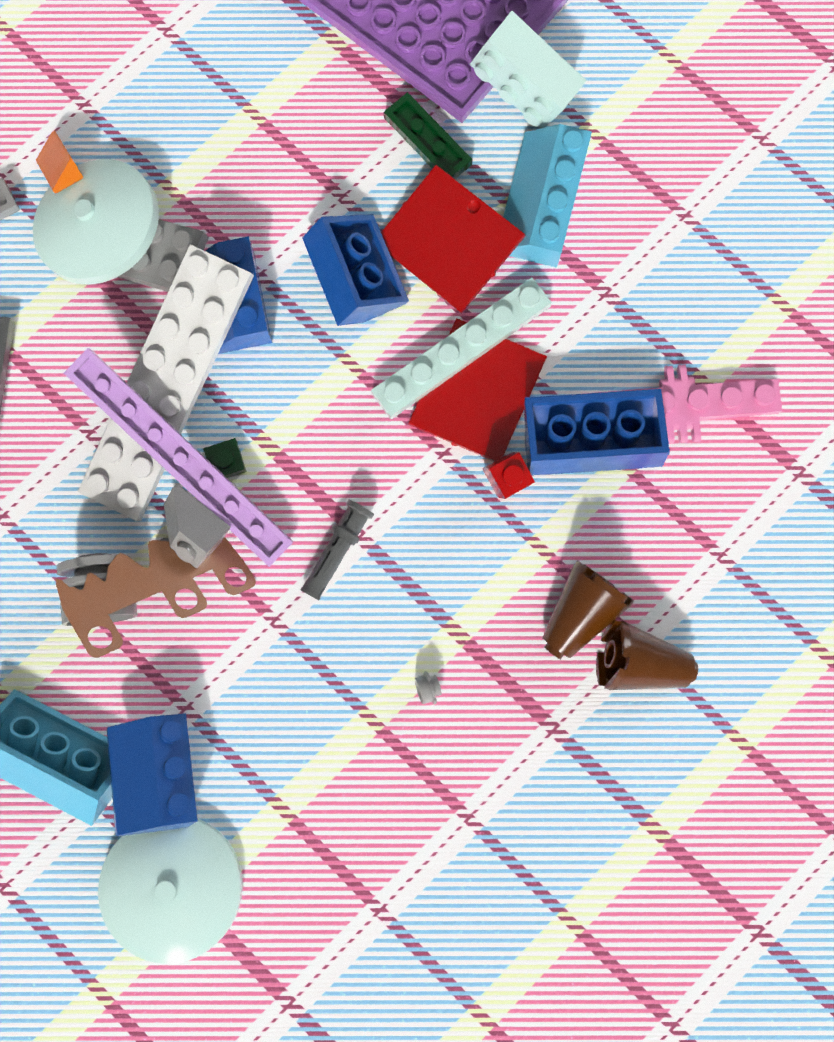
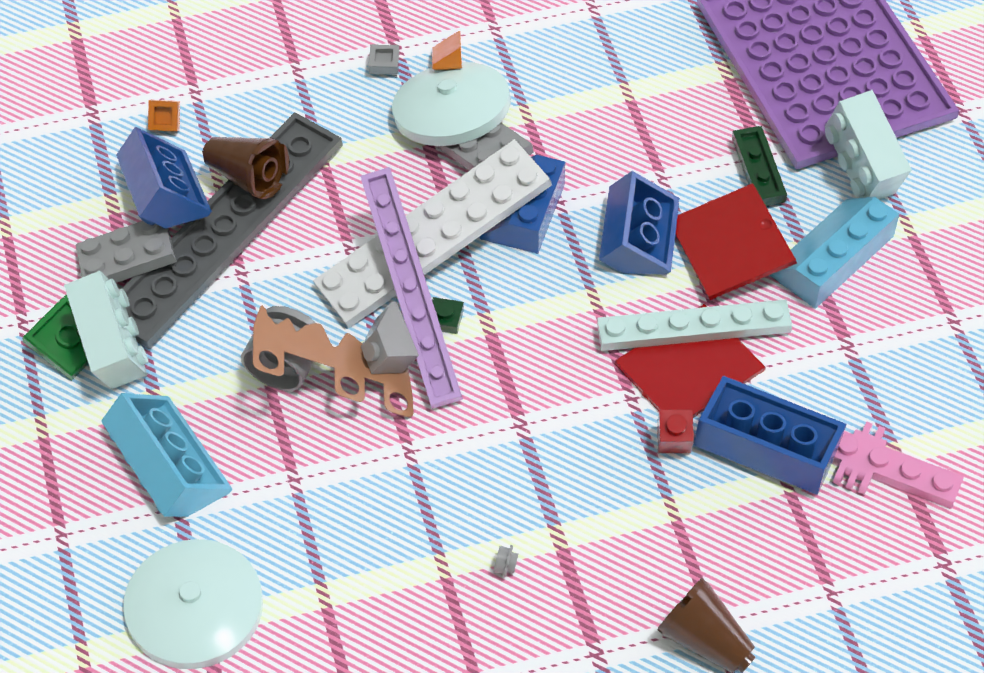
camera: 30 degrees right, 25 degrees down
blue slope [106,713,198,837] -> none
dark grey pin [300,499,375,601] -> none
reddish brown cone [542,560,634,660] -> none

